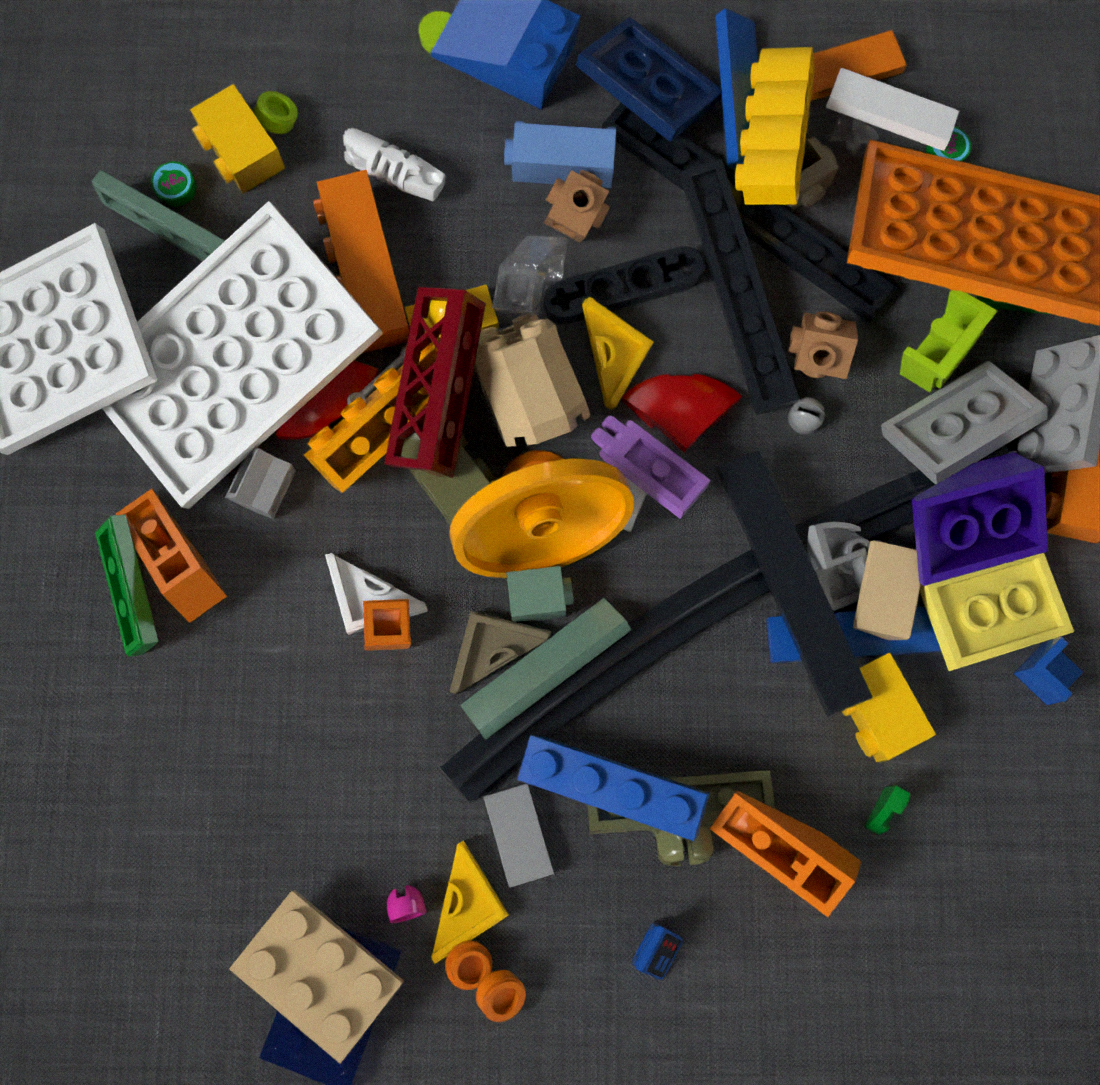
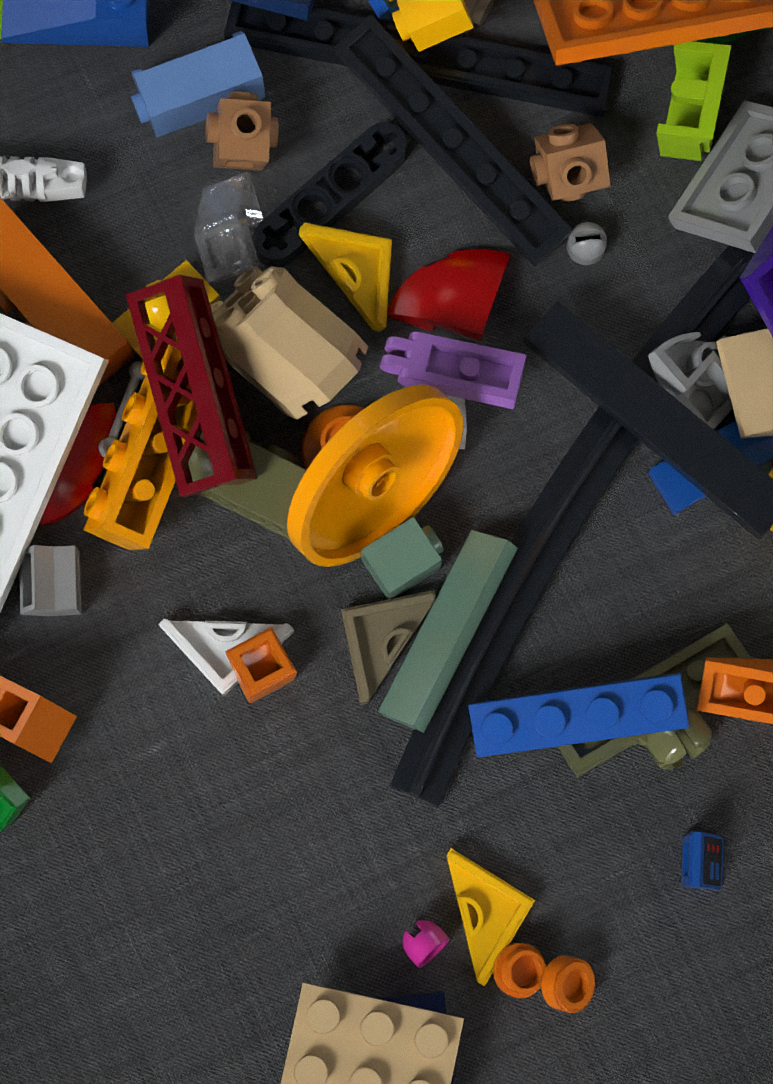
camera: 25 degrees left, 0 degrees up
light grey tile [484,783,554,888] -> none

